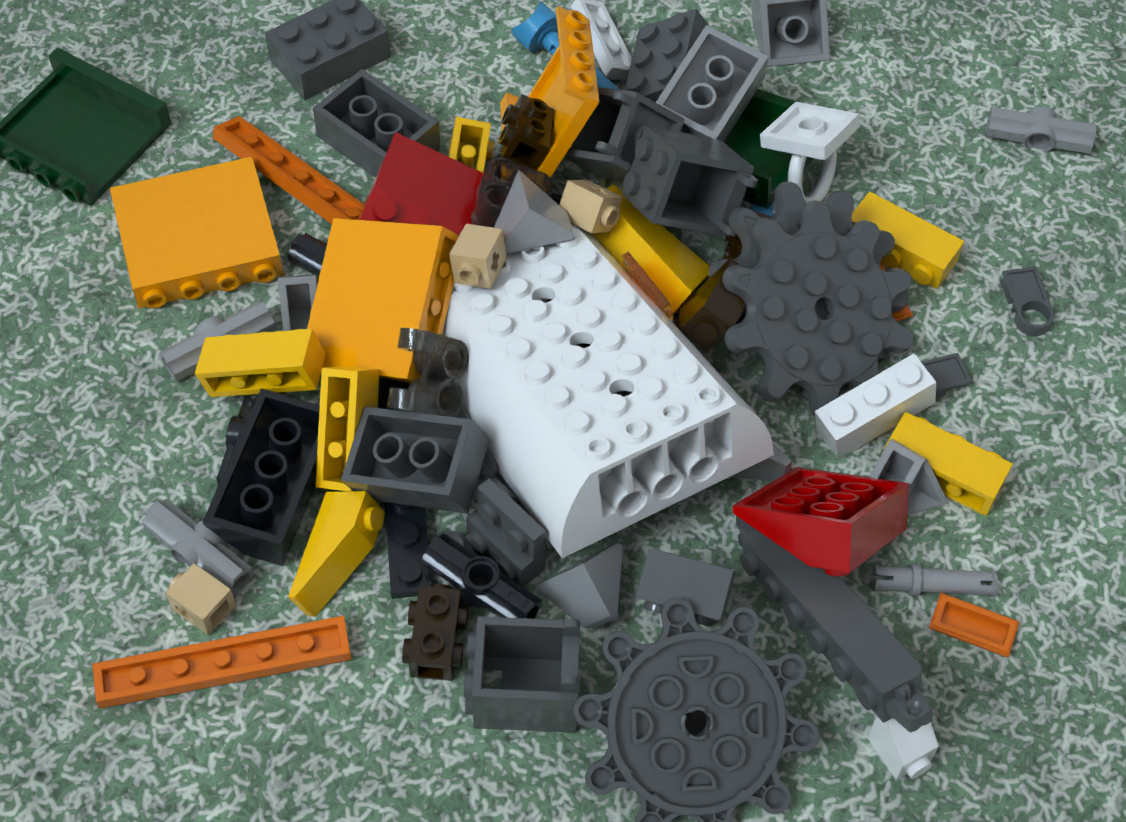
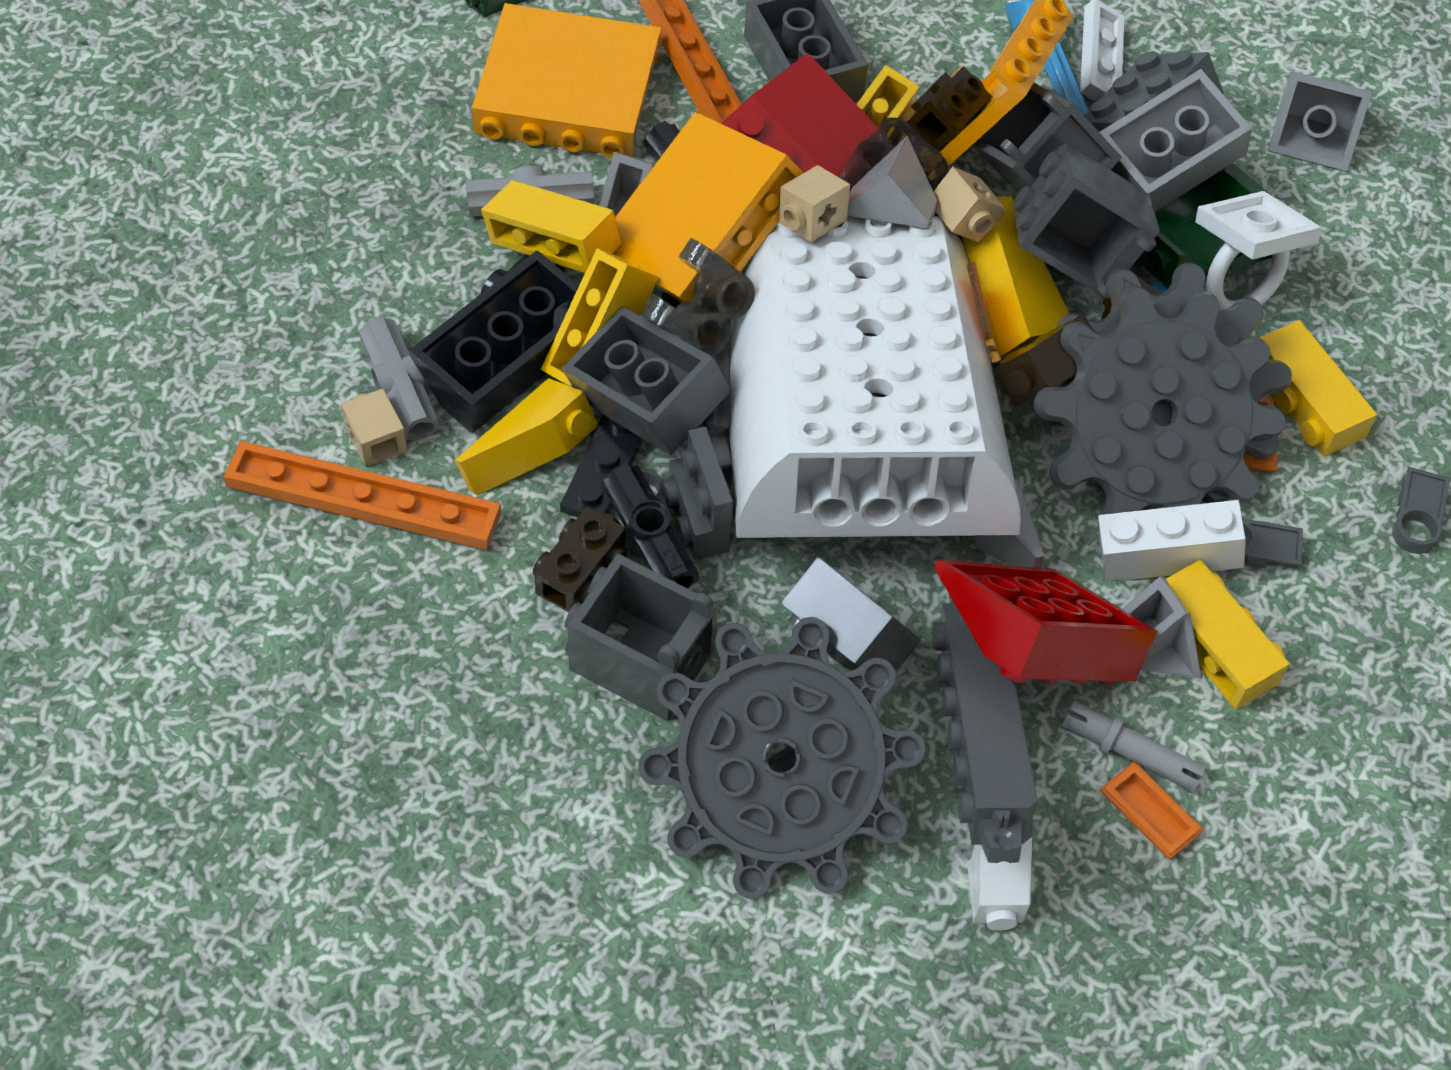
camera: 25 degrees right, 0 degrees up
light grey slope [534,543,623,629] -> none

